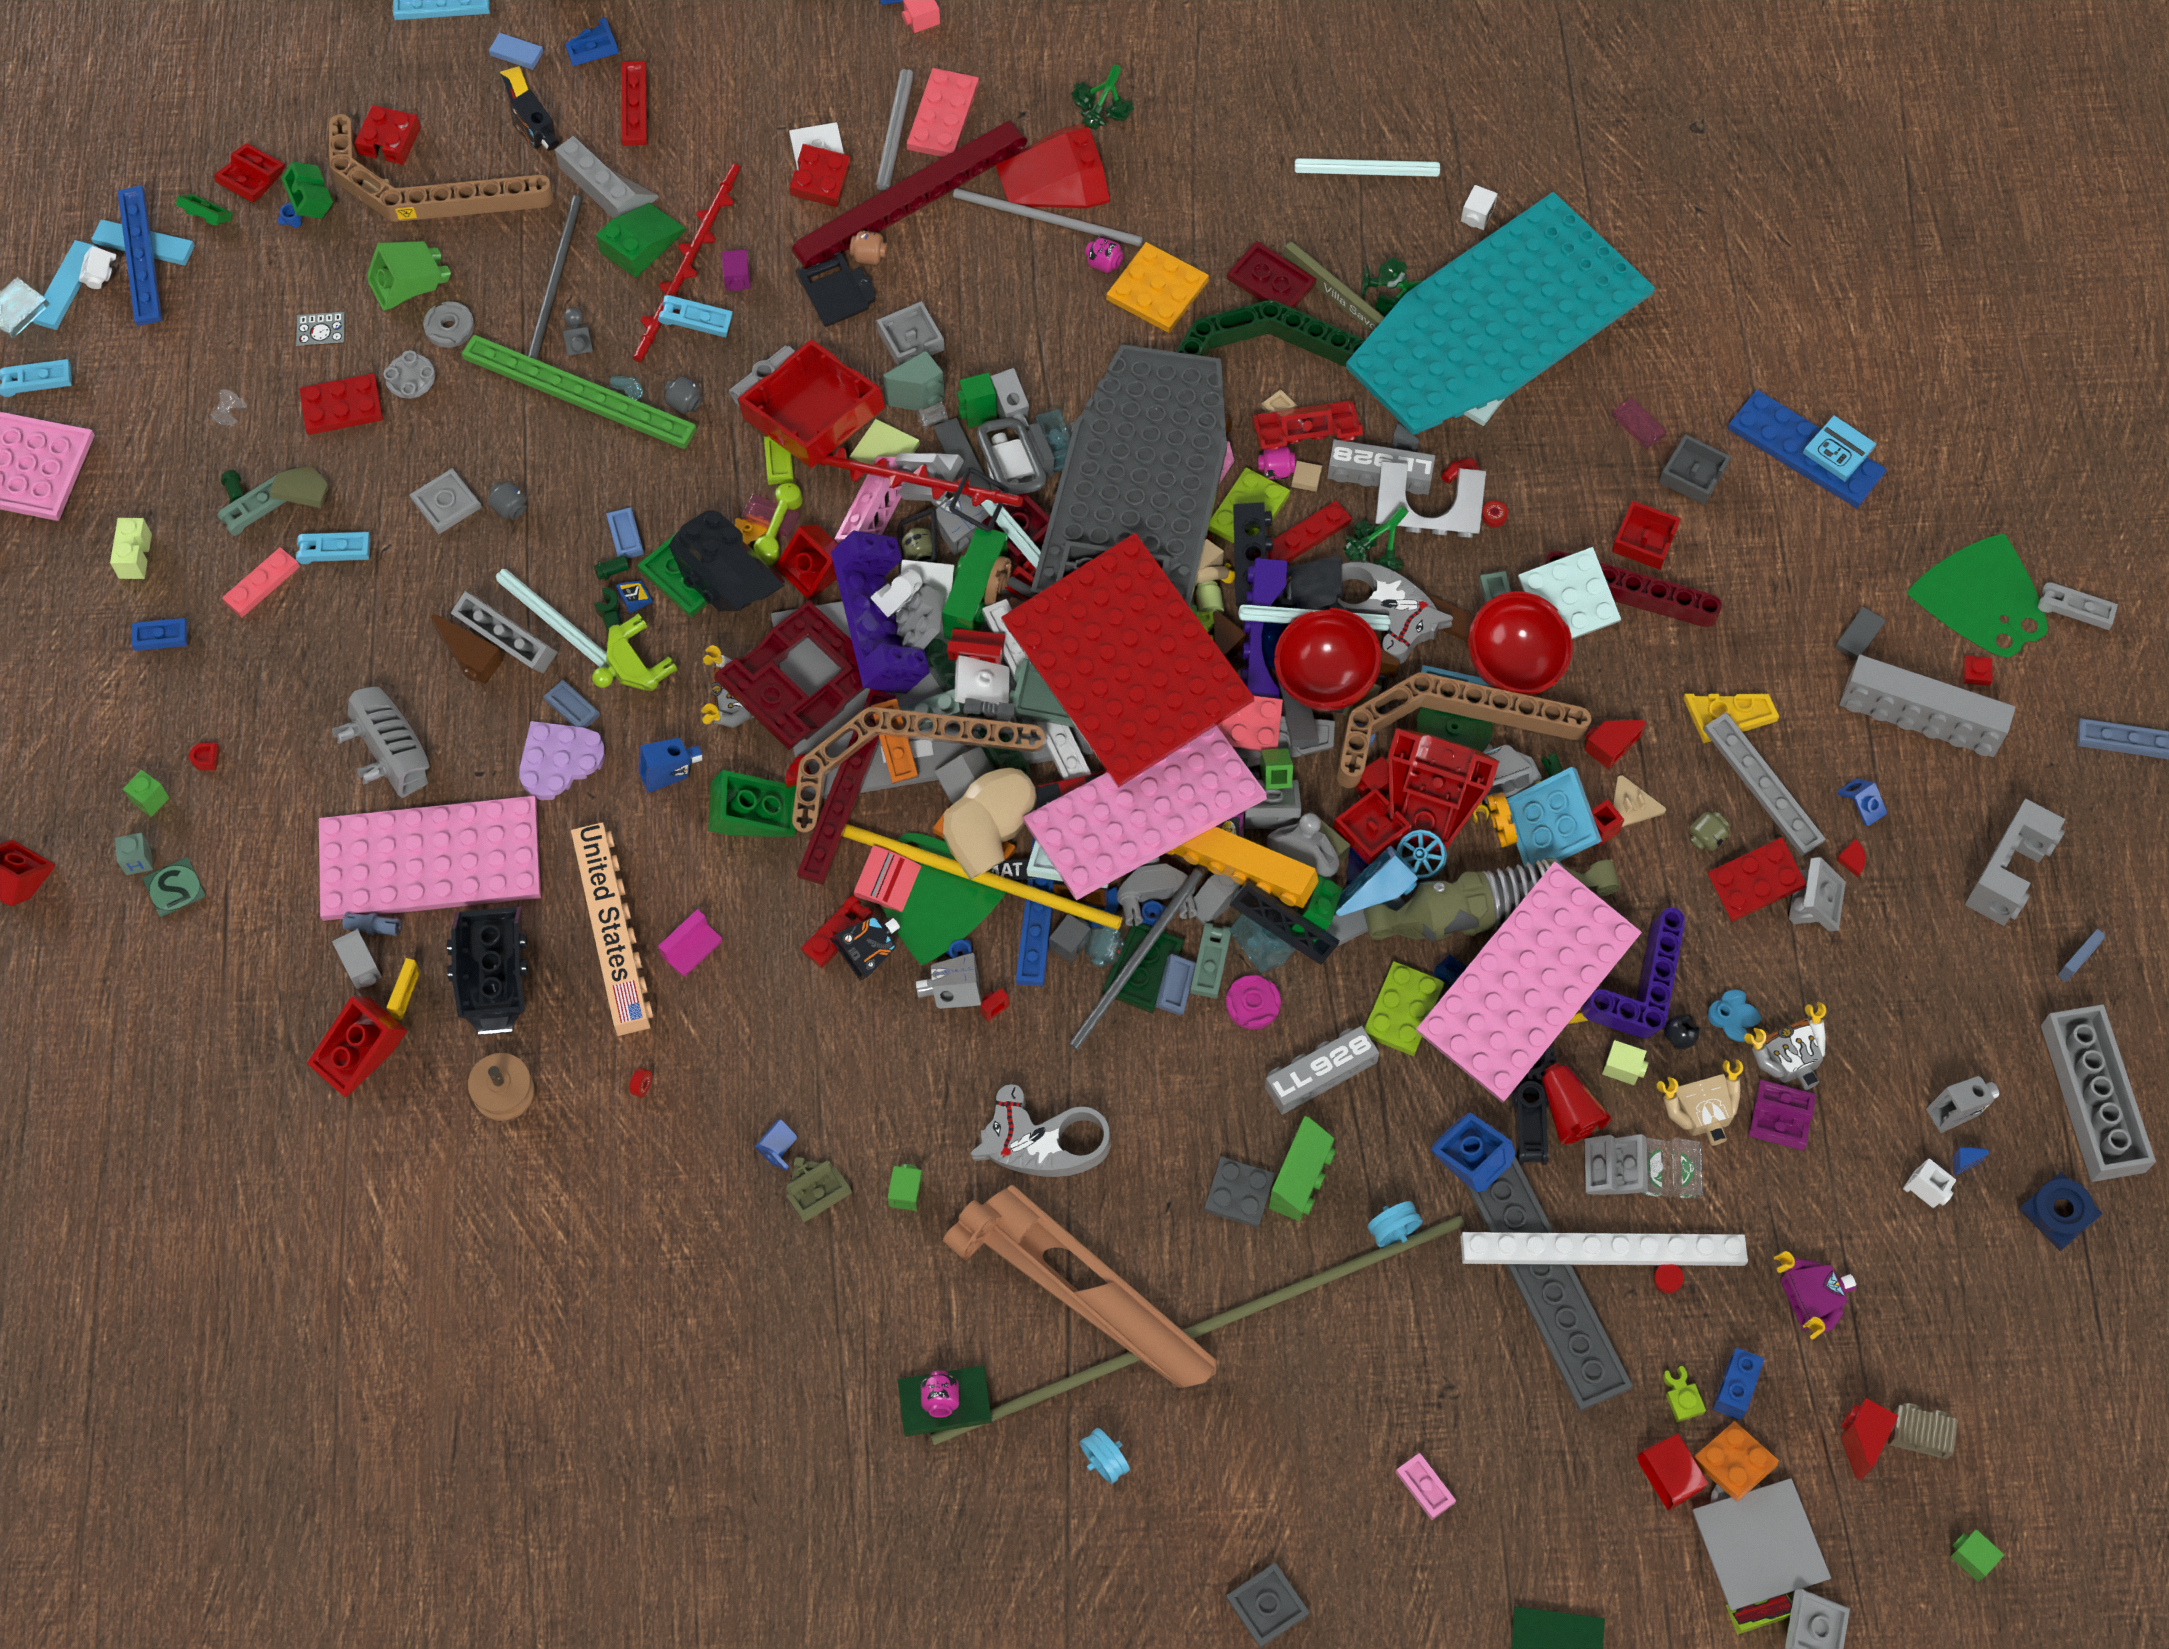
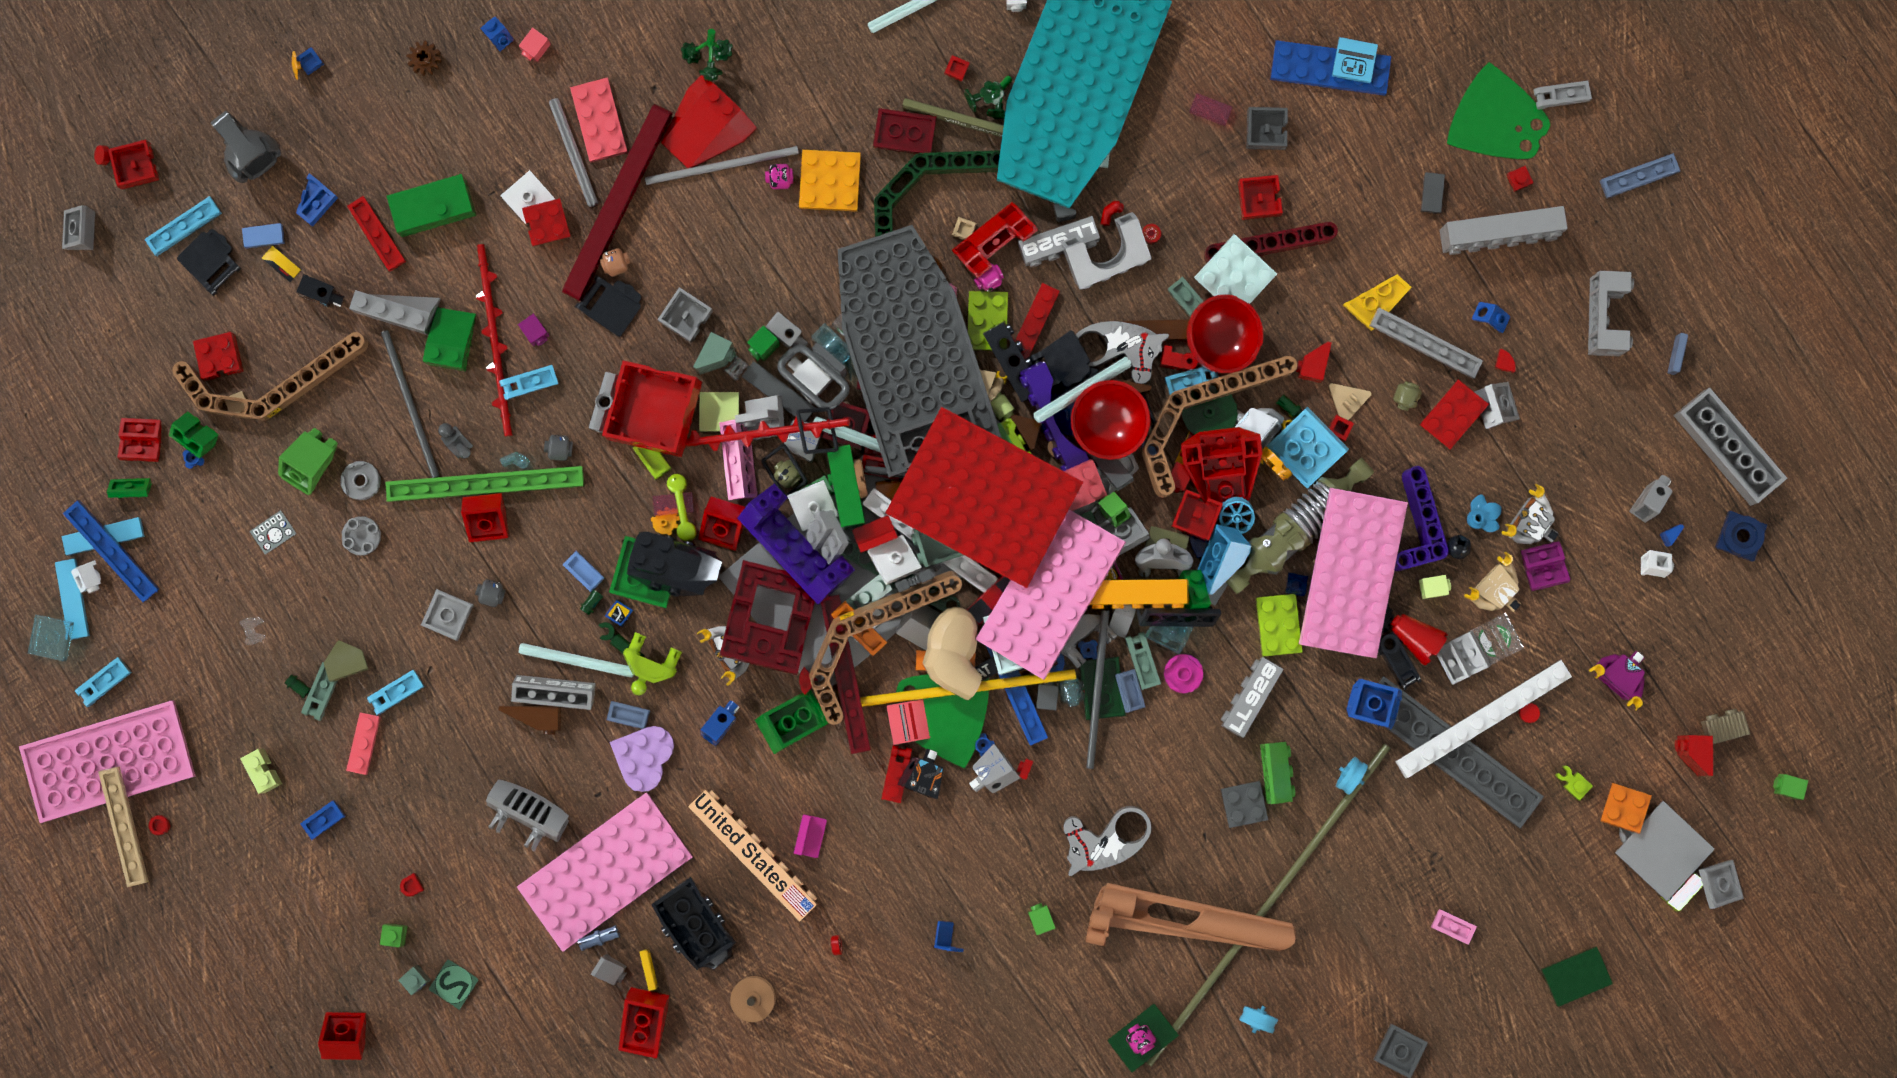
camera: 30 degrees left, 20 degrees up
red plate [299,373,383,435] -> none
olive slope [786,1157,852,1223] -> none
white leg [871,570,922,617] -> none
tan tile [1292,461,1322,492] -> none
dark green plant [1342,505,1409,573] -> none
red piece [1637,1434,1708,1511] -> none
blue brick [1712,1348,1765,1420] -> none
none -> black piece [177,229,241,296]
none -> green brick [387,174,477,237]
none -> red slope [461,493,508,542]
none -> red plate [944,55,970,82]
none -> red leg [1159,345,1198,372]

